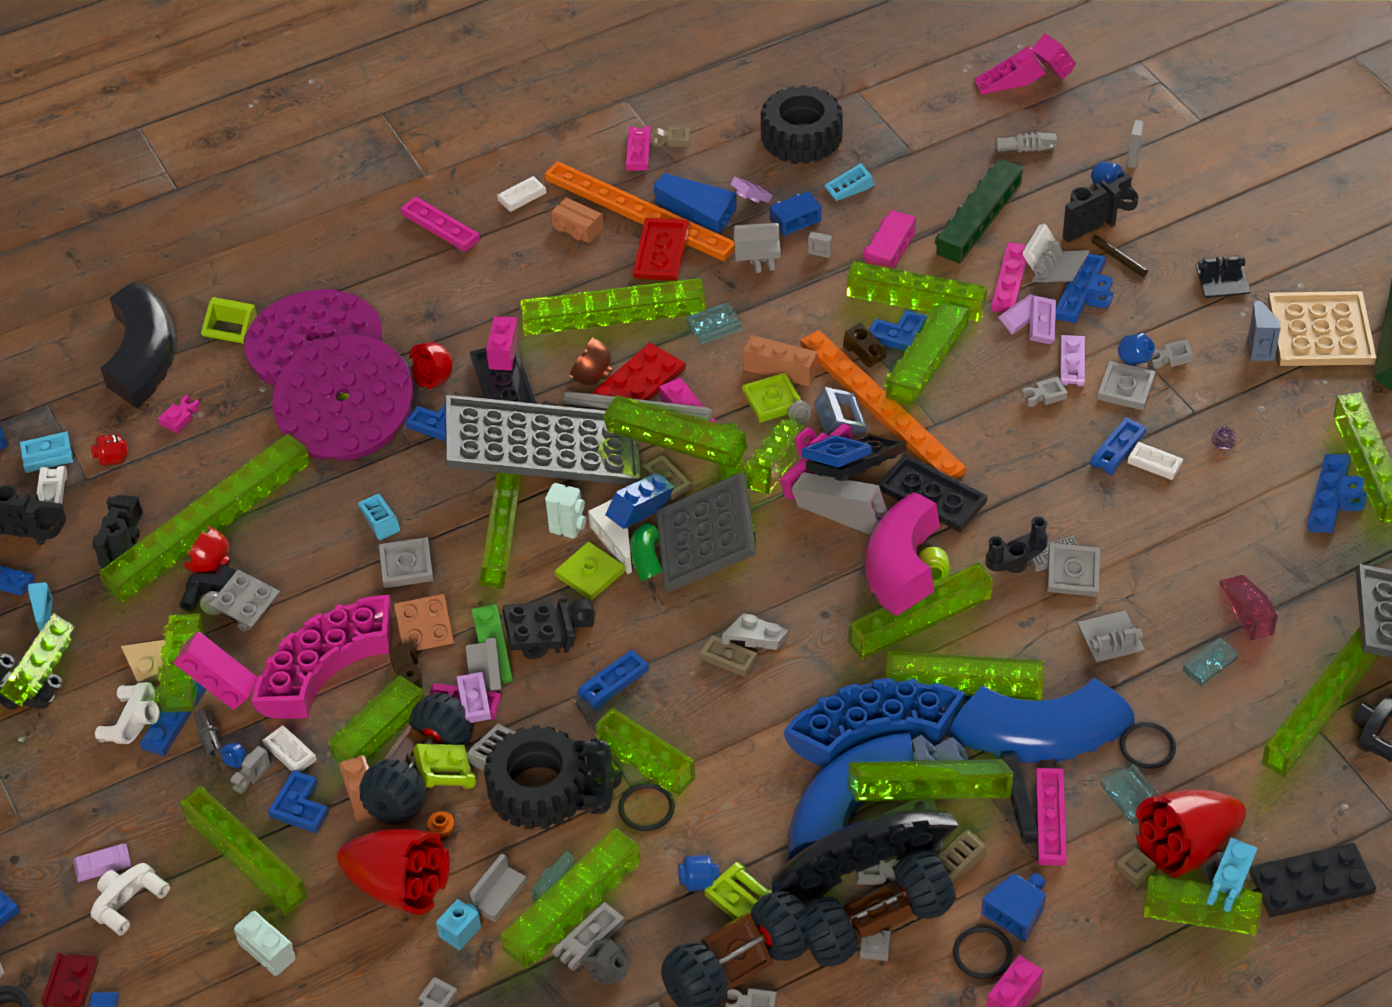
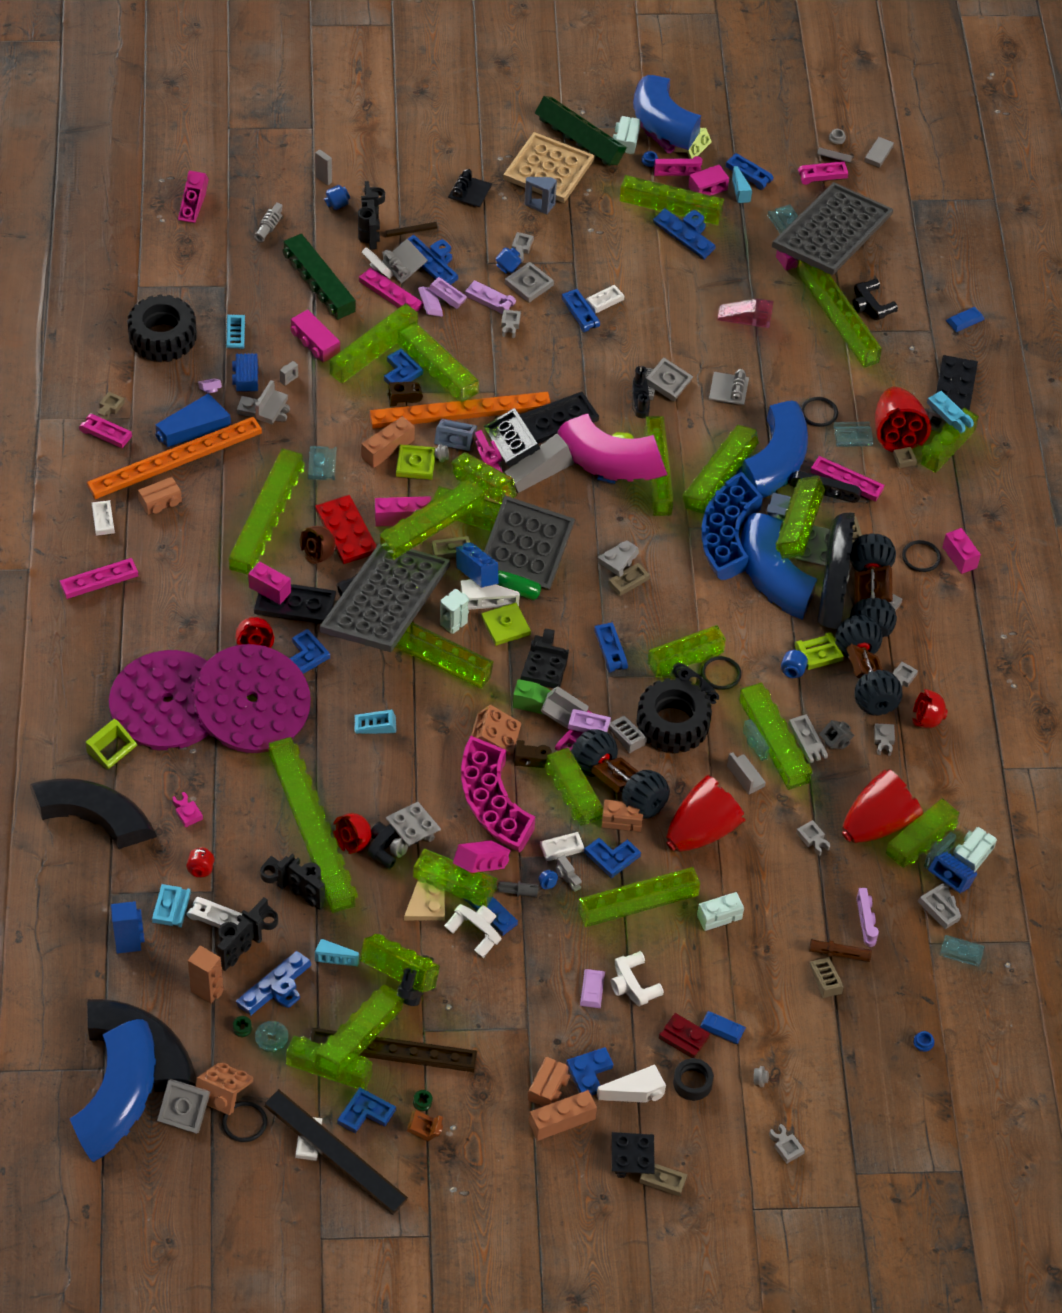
camera: 70 degrees left, 5 degrees up
light grey plate [379,537,434,588] -> none
lime plate [413,744,476,789] -> none
orange plate [427,811,454,837] -> none
medium azure brick [436,899,481,951] -> none
light grey axle [563,391,712,421] -> none
red plate [633,218,690,281] -> none
blue plate [802,435,872,467] -> none
blue torso [981,873,1046,942] -> none
dark pink brick [1031,33,1076,80] -> none
clear light blue plate [1182,637,1239,686] -> none
clear purple plate [1212,427,1237,449] -> none

